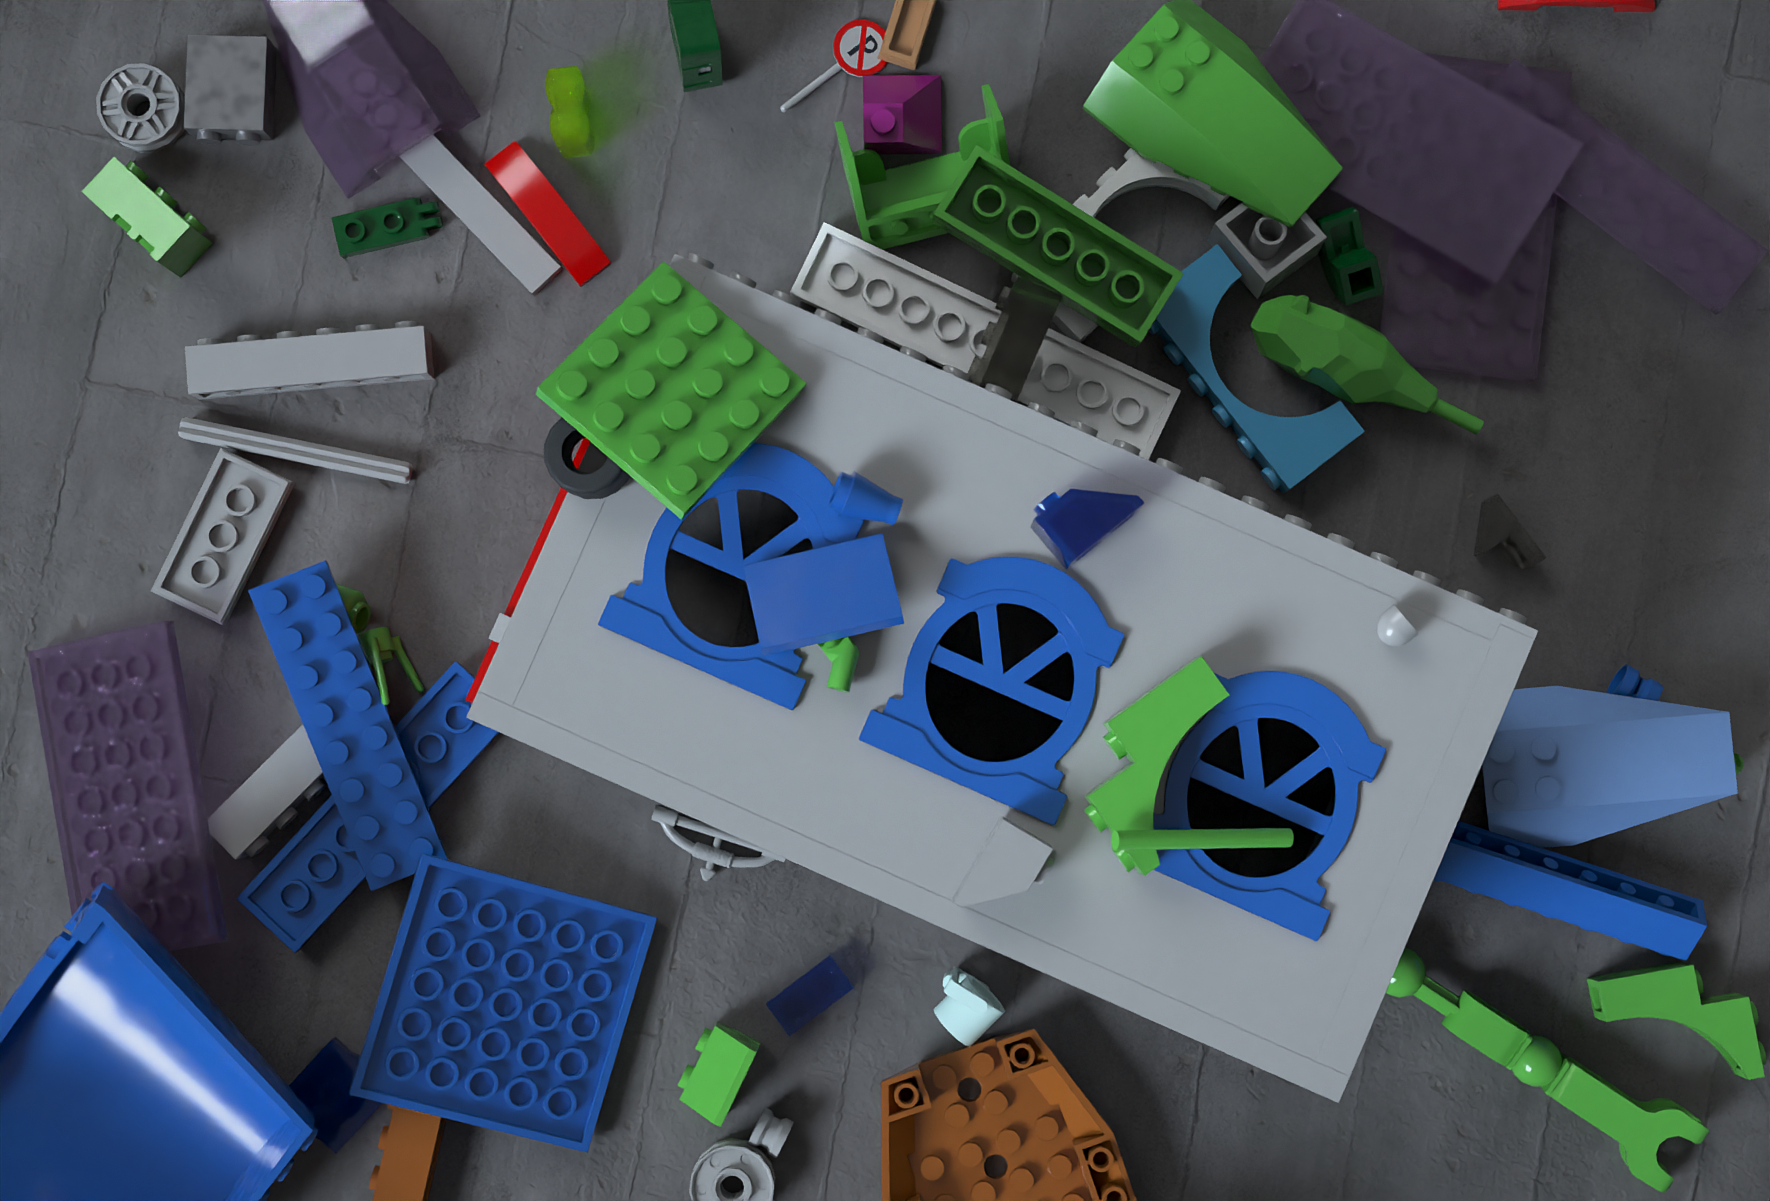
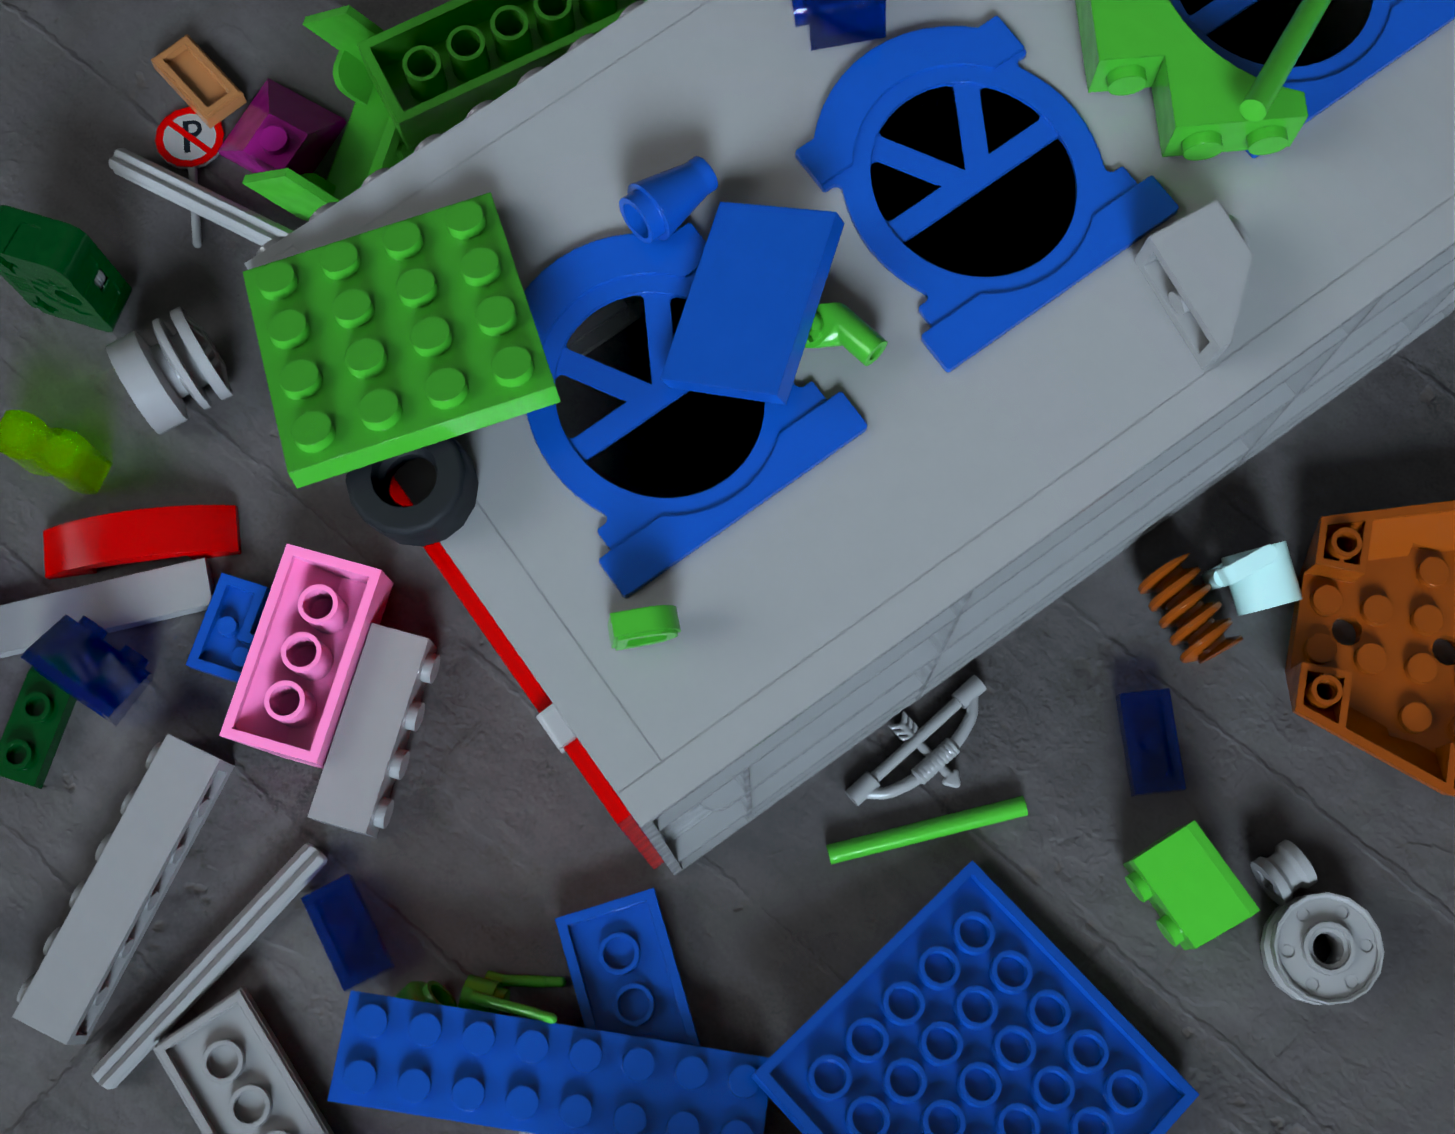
camera: 50 degrees left, 10 degrees down
none -> clear blue slope [21,615,153,726]
none -> light grey wheel [106,306,234,435]
none -> light grey axle [108,148,293,246]
none -> blue plate [186,572,271,683]
none -> bright pink slope [219,544,394,769]
none -> clear blue plate [301,874,395,992]
none -> light grey brick [307,623,440,838]
none -> bright green tile [607,605,681,651]
none -> bright green bar [826,796,1028,865]
none -> dark orange piece [1138,553,1244,664]

